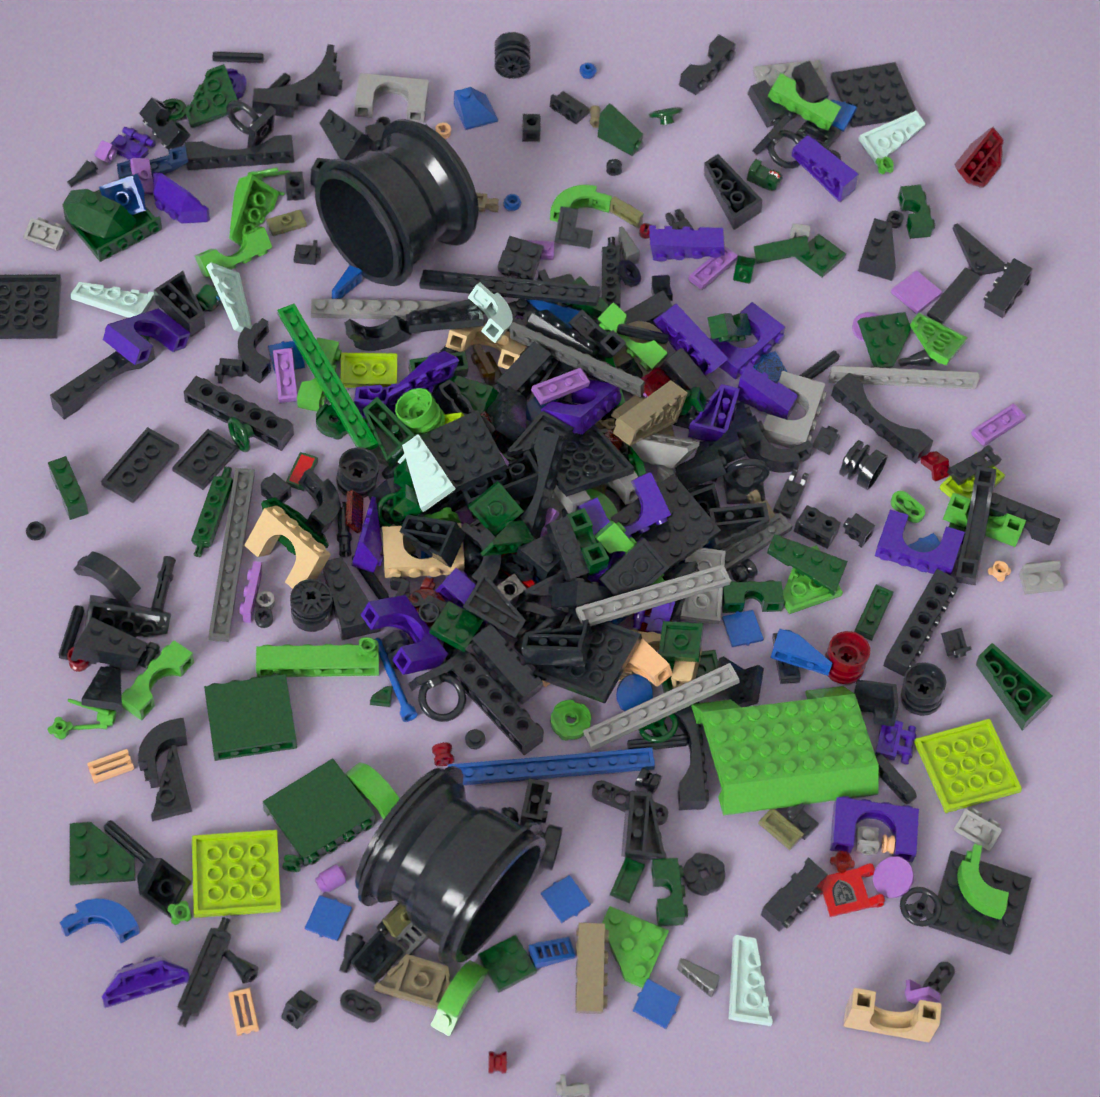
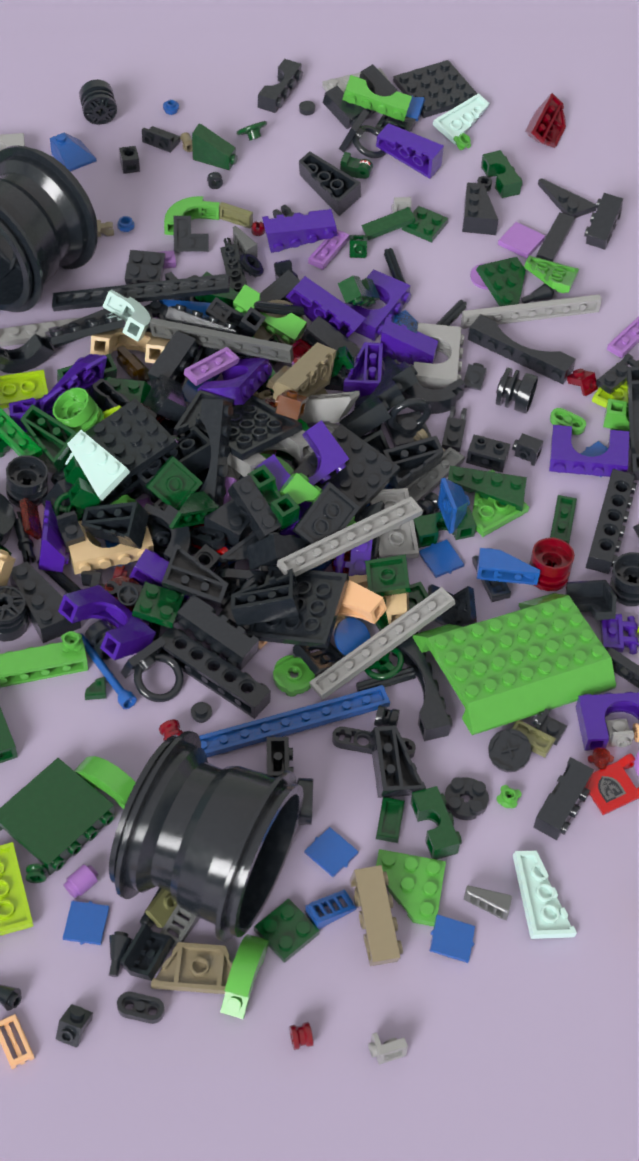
camera: 10 degrees left, 5 degrees down
none -> black bracket [56,511,85,547]
none -> reddish brown brick [275,390,307,420]
none -> black plate [293,642,343,675]
none -> black tile [299,101,315,116]
none -> black axle [384,248,406,283]
none -> blue slope [437,478,470,534]
none -> black tile [488,729,532,773]
none -> bright green plate [496,785,522,809]

